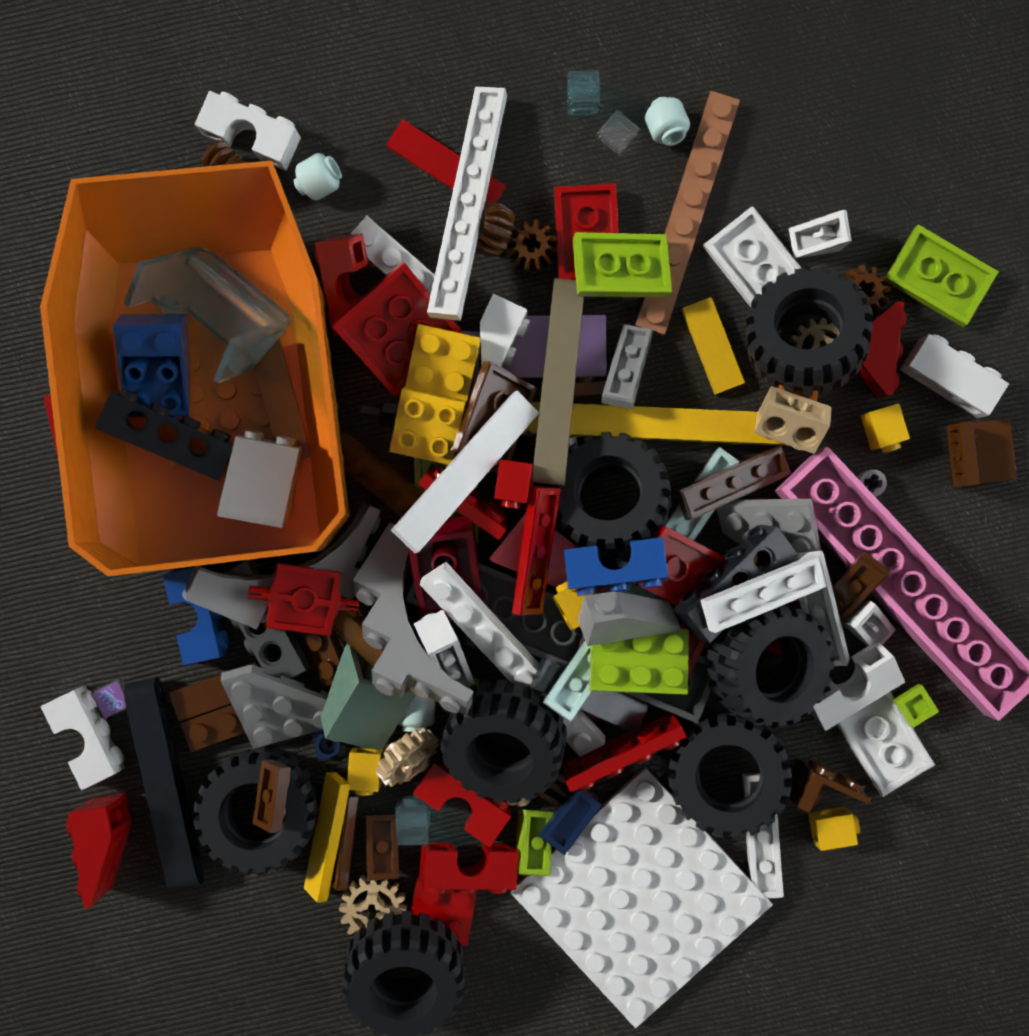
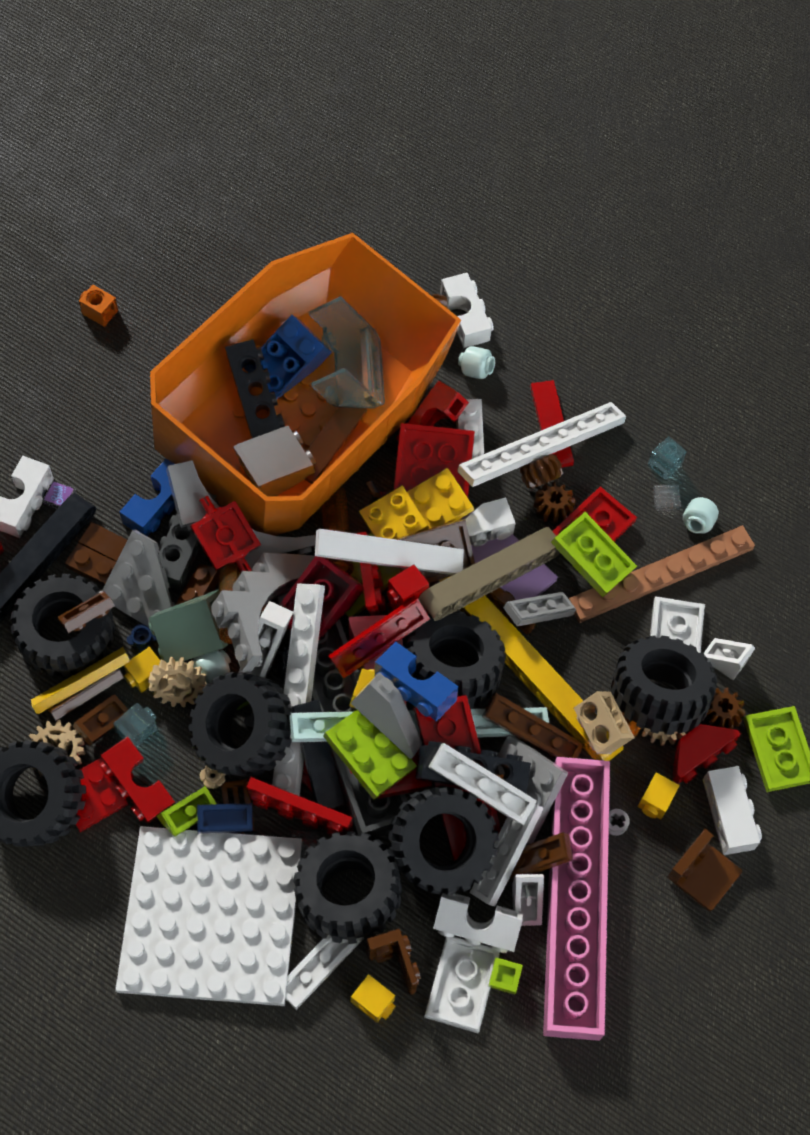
camera: 40 degrees right, 25 degrees down
red arch [413,757,511,847] -> none
yellow tile [682,297,745,395] -> none

